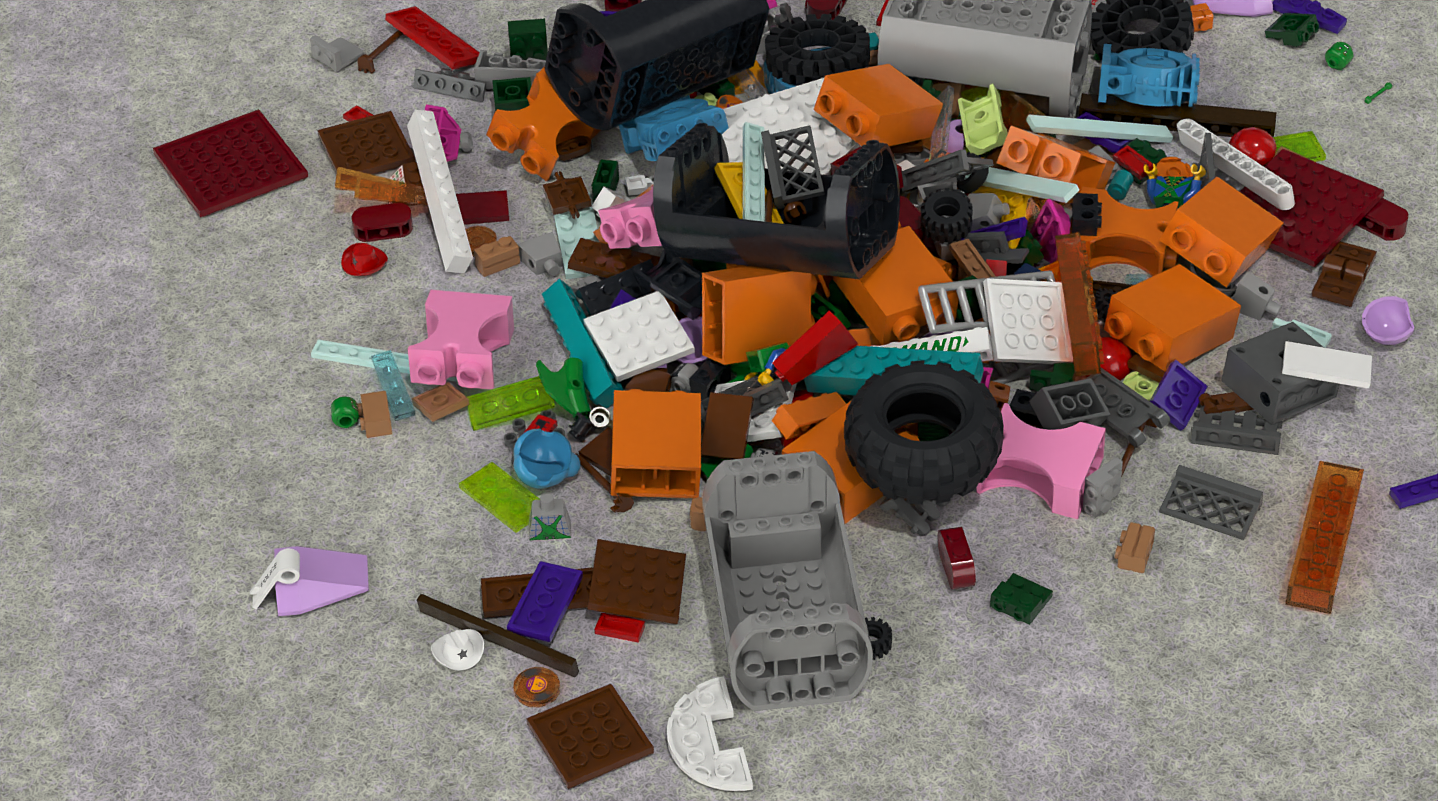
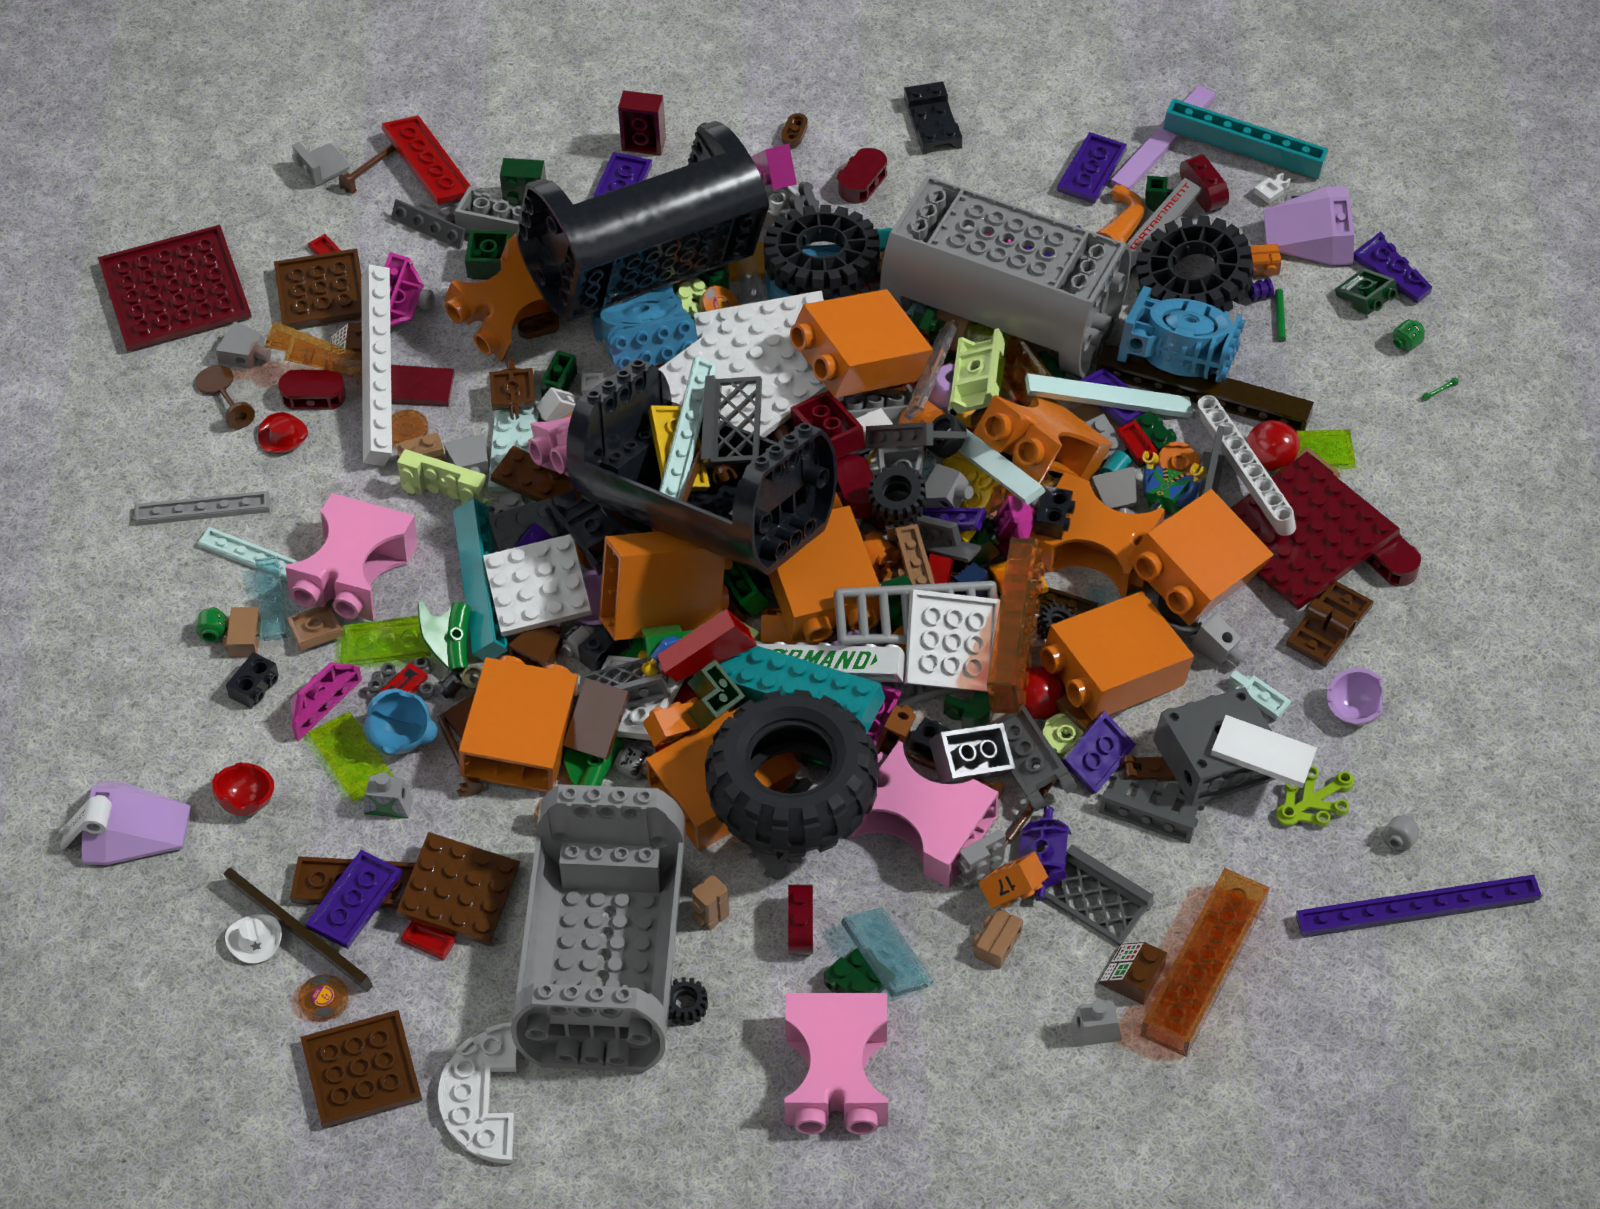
camera: 10 degrees right, 10 degrees up
none -> light grey tile [134,491,270,526]
none -> reddish brown piece [195,365,255,430]
none -> red cylinder [212,762,275,816]
none -> light grey torso [215,321,271,369]
none -> black brick [226,652,279,709]
none -> dark pink wedge [291,662,362,741]
none -> yellowish green piece [397,449,490,505]
none -> brick [687,659,745,730]
none -> medium nougat brick [691,875,729,930]
none -> bright pink brick [784,993,888,1135]
none -> clear light blue tile [841,907,934,998]
none -> orange brick [978,851,1048,909]
none -> dark purple plate [1019,806,1071,901]
none -> light grey torso [1070,1000,1122,1047]
none -> light grey torso [1092,467,1137,513]
none -> reddish brown slope [1098,942,1167,1005]
none -> dark purple bush [1248,278,1274,302]
none -> green bar [1275,289,1286,342]
none -> lime plant [1276,766,1354,827]

